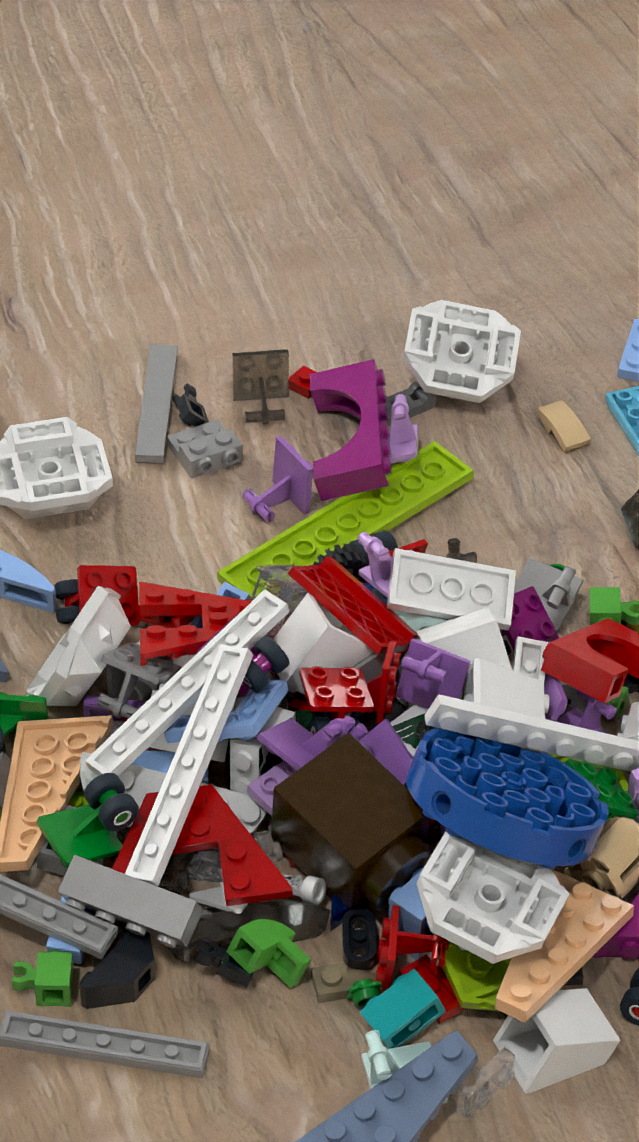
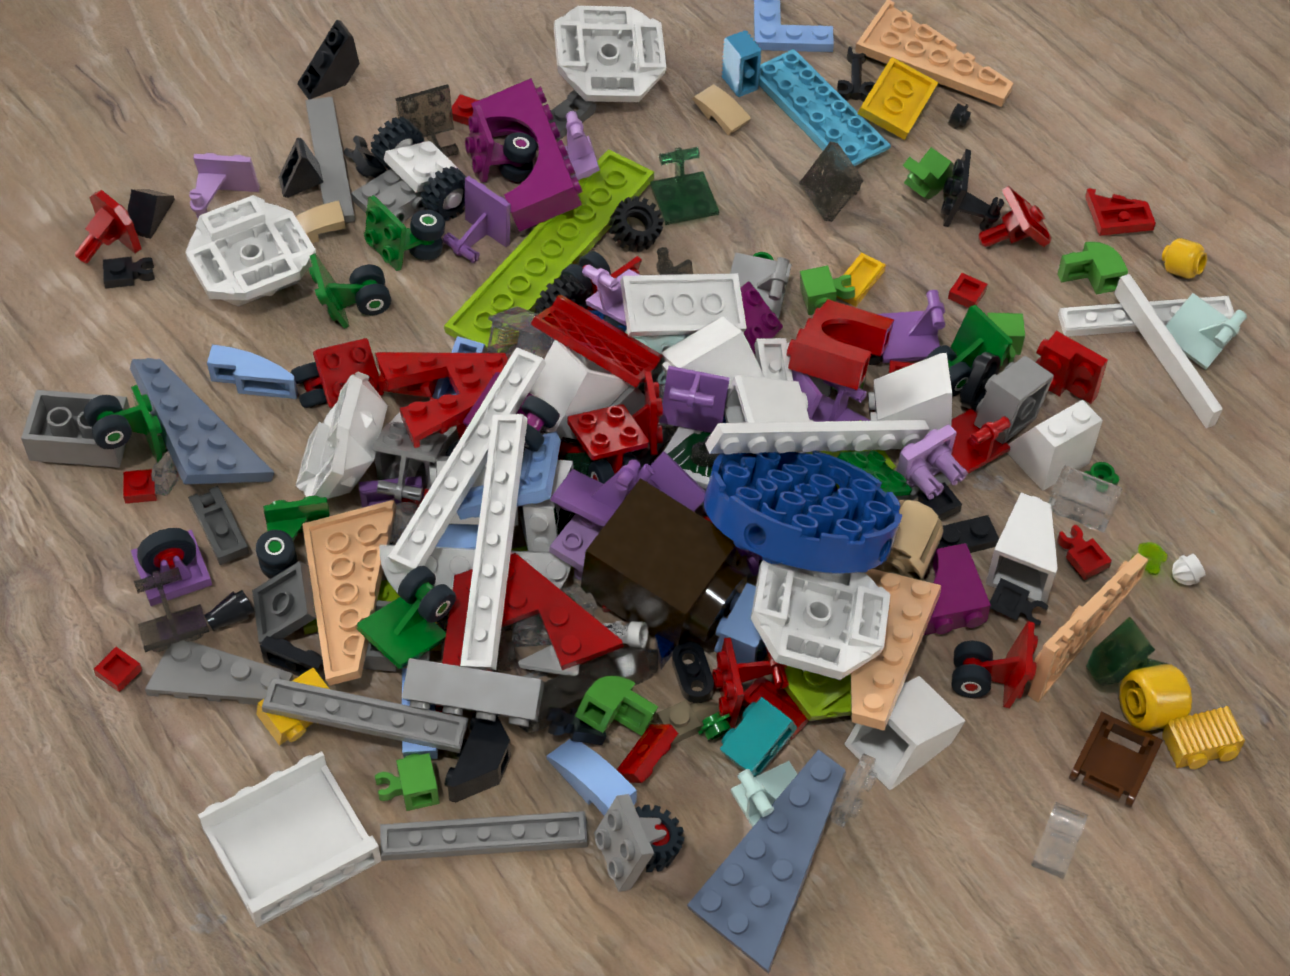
camera: 15 degrees left, 10 degrees up
none -> lavender plate [189,153,260,218]
none -> black slope [278,138,324,198]
none -> tan slope [295,200,346,243]
none -> black slope [297,20,360,100]
none -> plate [309,254,392,329]
none -> green plate [364,195,445,271]
none -> plate [371,117,466,221]
none -> plate [465,105,537,183]
none -> light blue slope [546,739,637,816]
none -> light grey plate [594,794,685,892]
none -> black tyre [608,196,664,252]
none -> red plate [617,724,679,783]
none -> clear green plate [650,146,719,225]
none -> dark azure brick [721,30,762,97]

